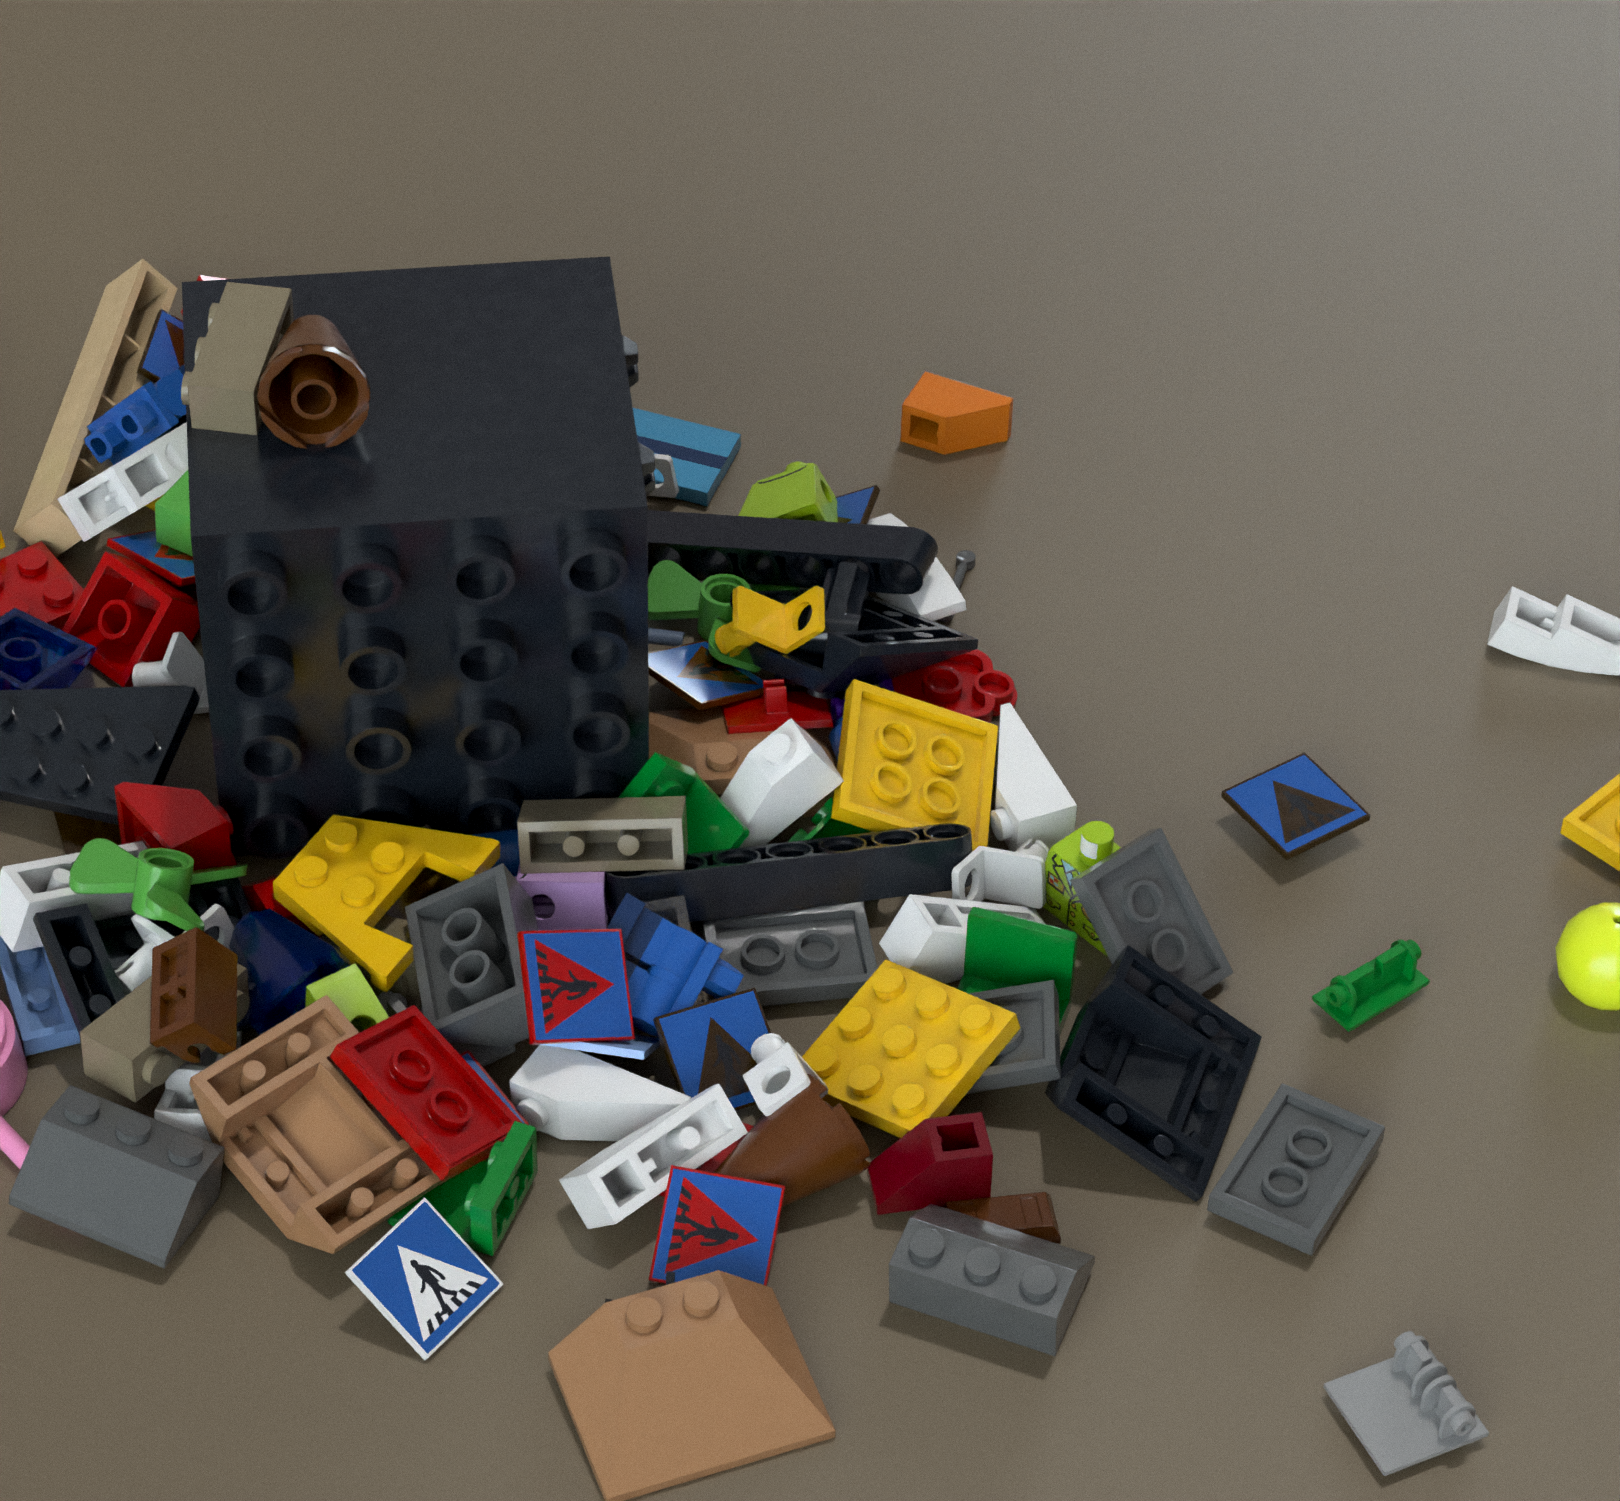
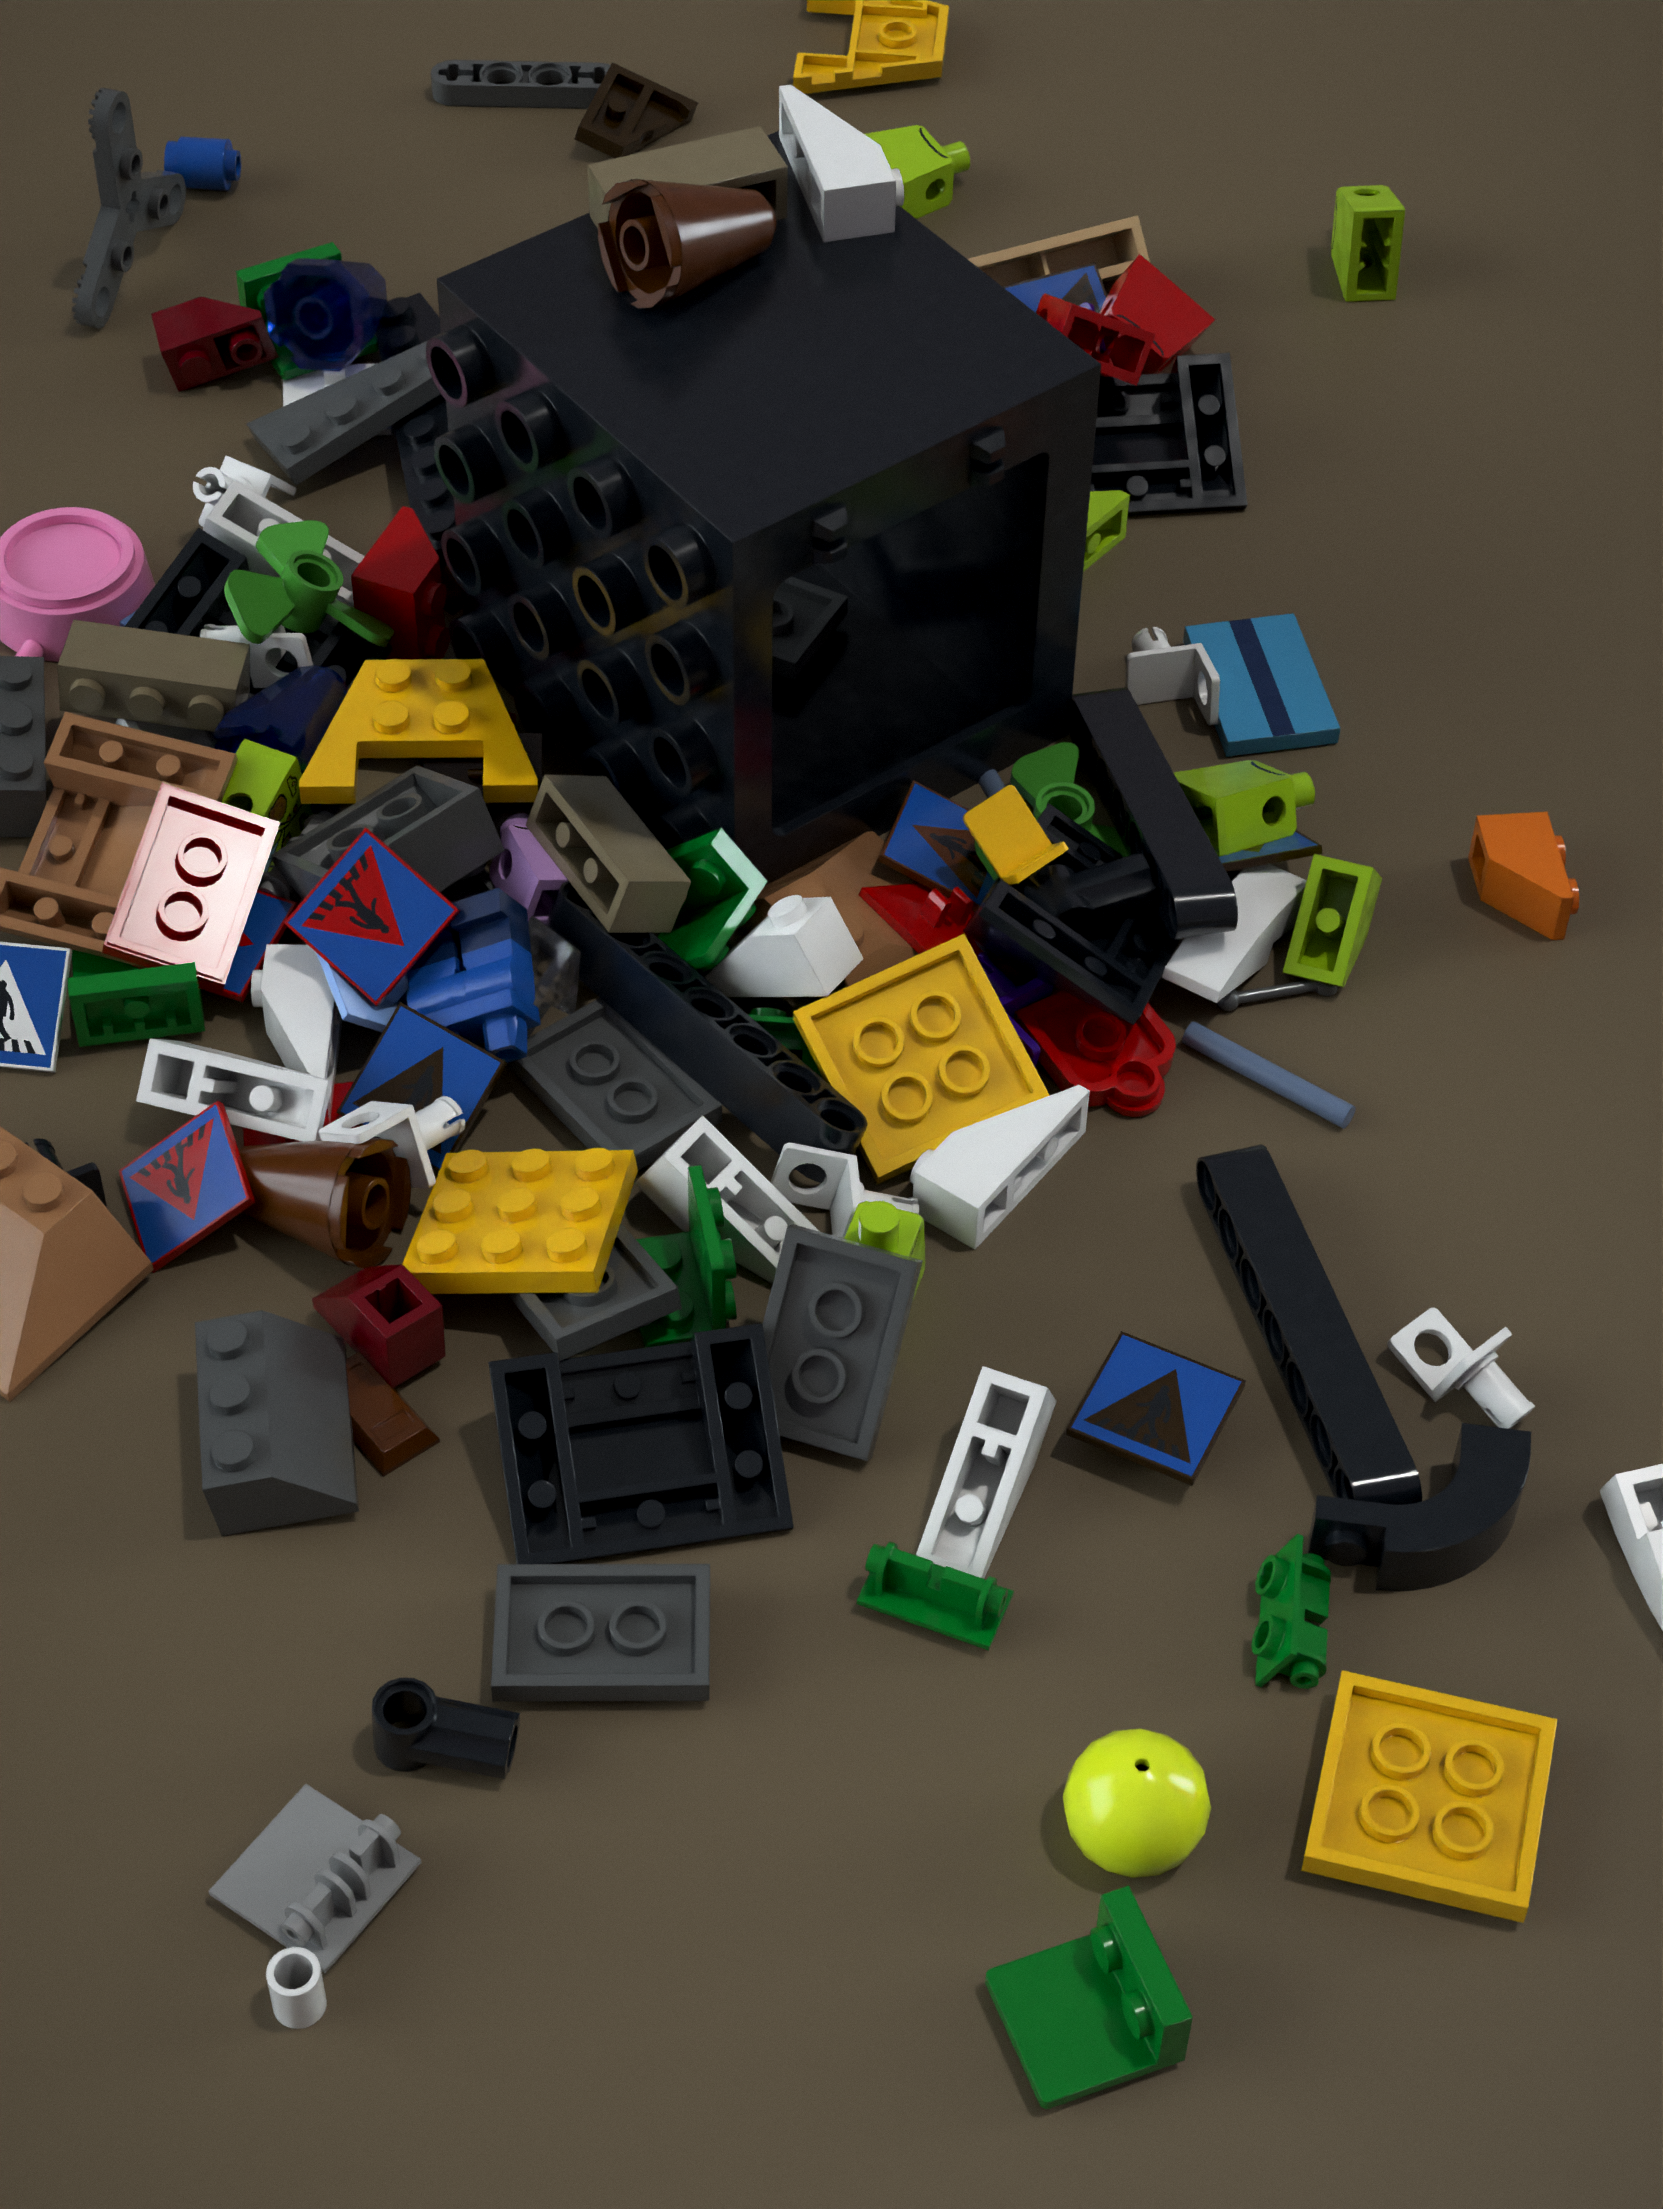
camera: 60 degrees right, 5 degrees up
reddish brown hinge [150,927,238,1063] -> none
none -> white hinge [266,1947,327,2029]
none -> black piece [372,1677,520,1779]
none -> white slope [779,85,904,242]
none -> white slope [916,1366,1057,1579]
none -> sand blue bar [1182,1021,1356,1129]
none -> black beam [1196,1144,1422,1505]
none -> green hinge [1251,1534,1331,1689]
none -> lime slope [1283,854,1382,988]
none -> black arch [1308,1423,1531,1591]
none -> lime torso [1331,185,1405,302]
none -> white bracket [1387,1307,1535,1429]

